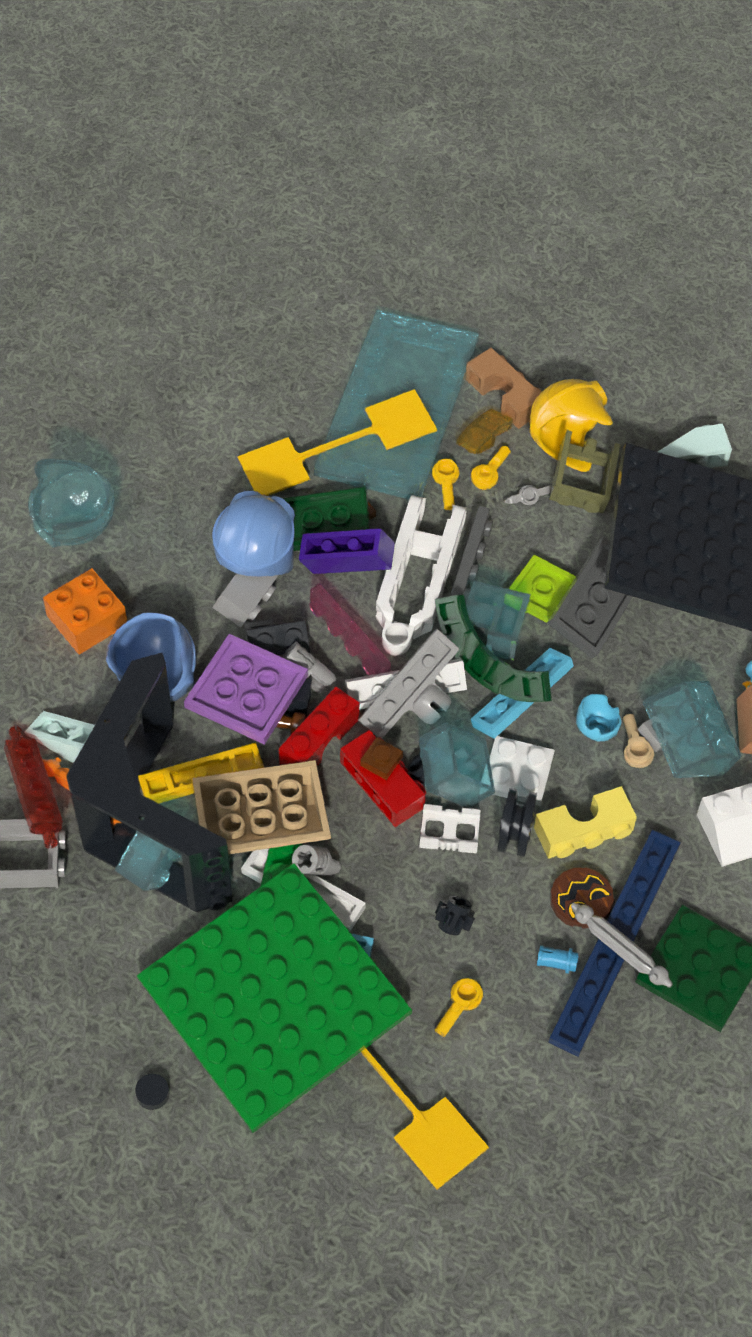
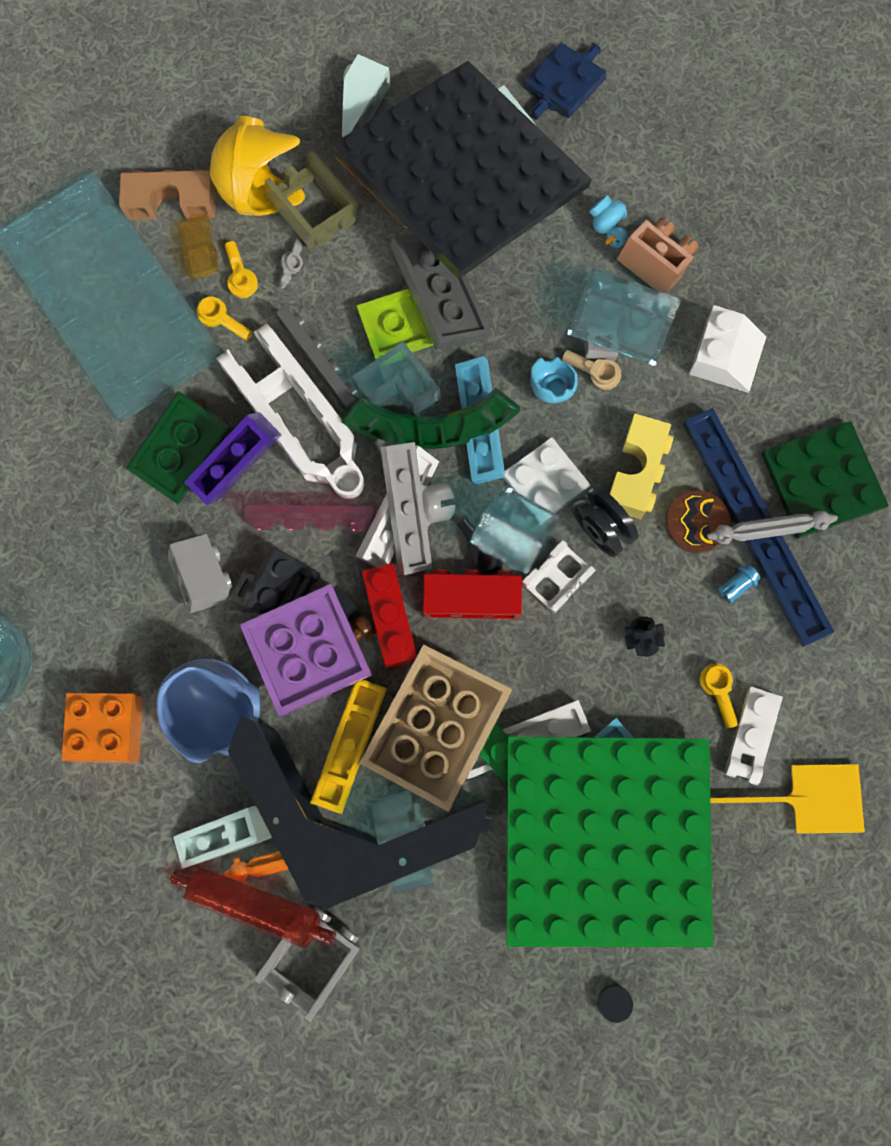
camera: 45 degrees left, 20 degrees up
medium blue piece [212,491,295,577] -> none
yellow hinge [237,389,437,496] -> none
light grey hinge [282,642,336,693] -> none
light grey hinge [292,845,341,876] -> none
reddish brown plate [360,737,403,780] -> none
none -> white plate [724,687,783,785]

